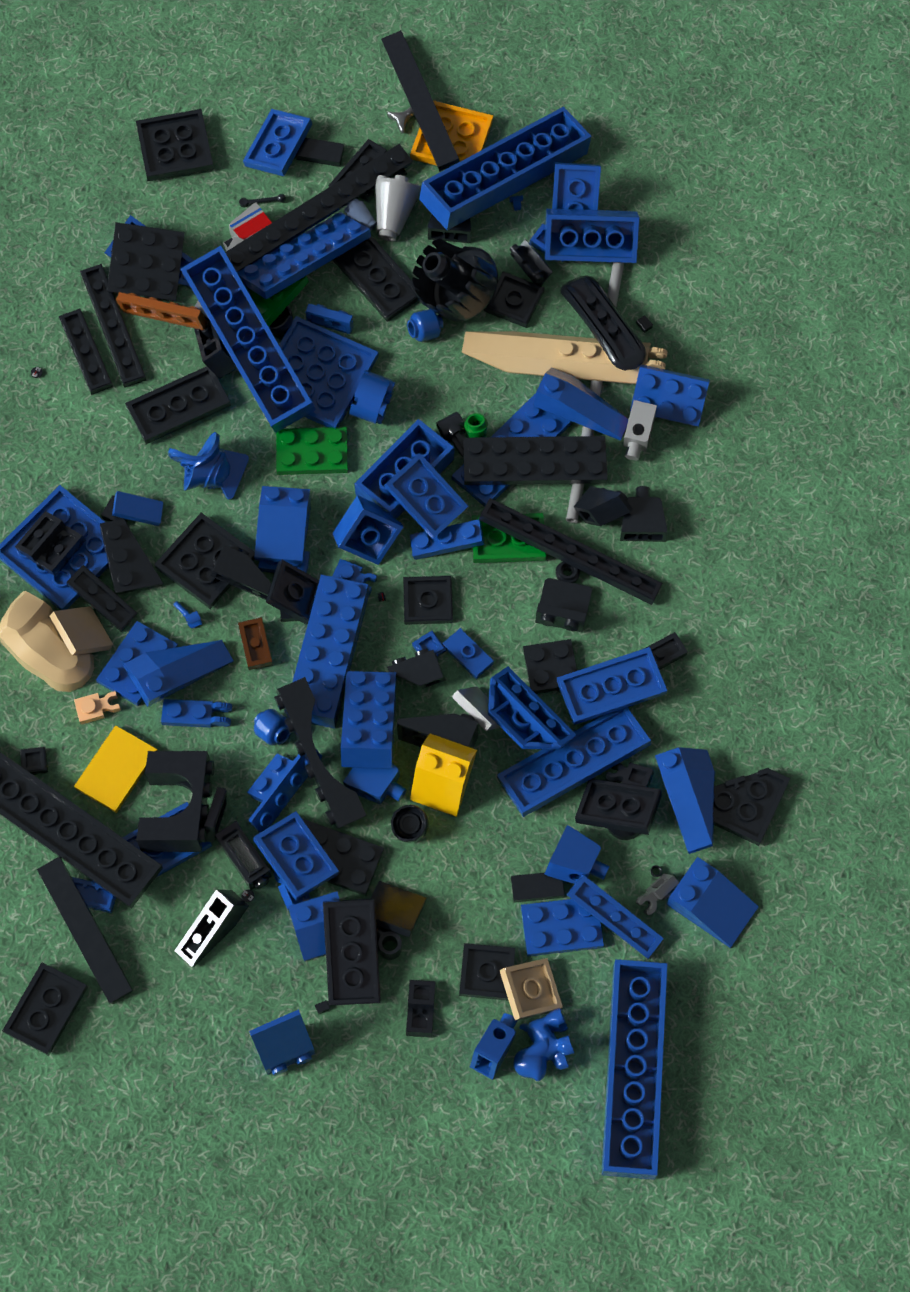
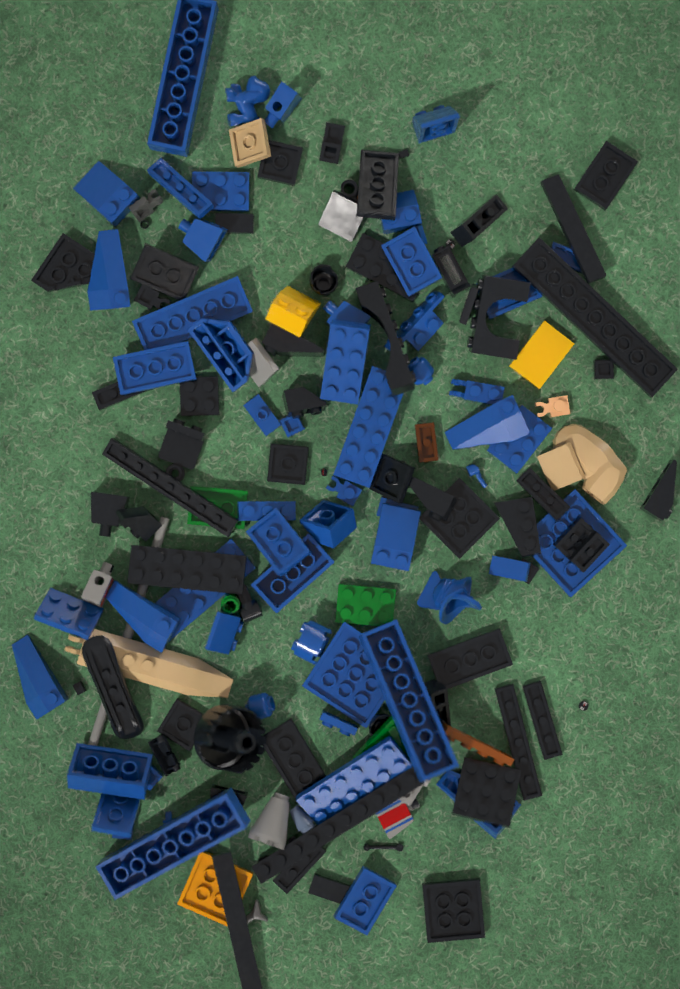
camera: 170 degrees left, 20 degrees up
none -> blue wedge [12,634,69,720]
none -> blue slope [205,609,244,655]

